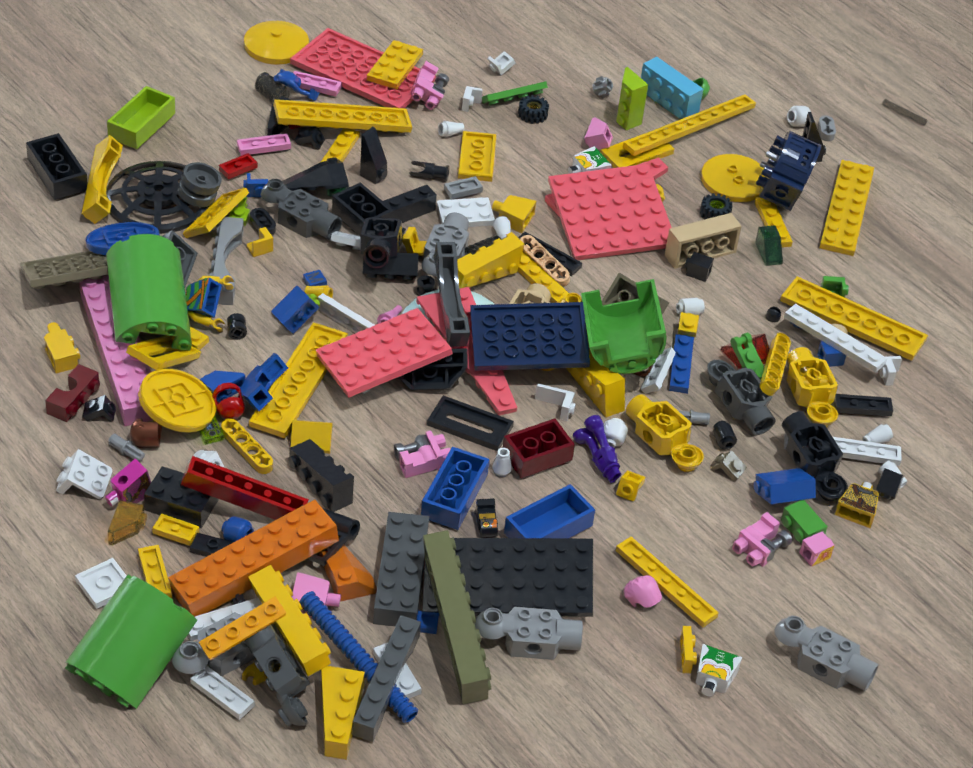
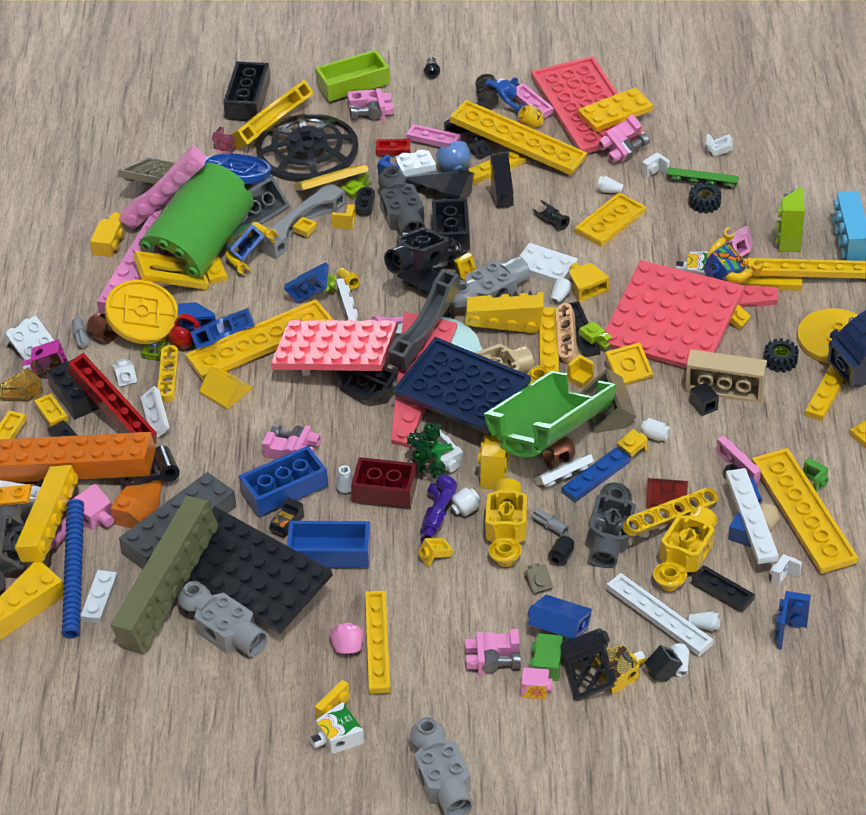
camera: 45 degrees right, 0 degrees up
dark red arch [45,364,100,422] -> none
black bracket [83,395,116,422] -> none
dark grey wheel [177,162,222,207] -> none
blue head [222,516,254,543] -> none
black wheel [227,313,247,340] -> none
yellow dish [244,21,309,65] -> none
black wedge [288,439,354,512] -> none
blue tile [303,270,327,286] -> none
dark grey arch [352,615,421,742] -> none
black slope [383,185,437,223] -> none
black piece [427,395,514,451] -> none
light grey plate [444,176,483,200] -> none
bright green plate [730,332,764,380] -> none
clear green slope [755,225,783,266] -> none
black brick [782,411,848,501] -> none
none -> bright pink arch [119,145,206,231]
none -> white plate [141,386,170,438]
none -> clear pink bracket [212,126,235,153]
none -> yellow plate [292,216,318,238]
none -> bright pink hips [347,88,394,121]
none -> white plate [395,150,436,176]
none -> dark green plant [406,423,453,479]
none -> black cone [424,57,440,78]
none -> medium blue cylinder [435,141,471,171]
none -> yellow head [518,104,544,129]
none -> black piece [561,628,617,701]
none -> yellow panel [568,354,594,389]
none -> lime plate [578,321,611,349]
none -> yellow plate [604,342,654,385]
none -> torso [704,227,763,284]
none -> bright pink plate [717,436,761,485]
none -> blue bracket [774,591,811,649]

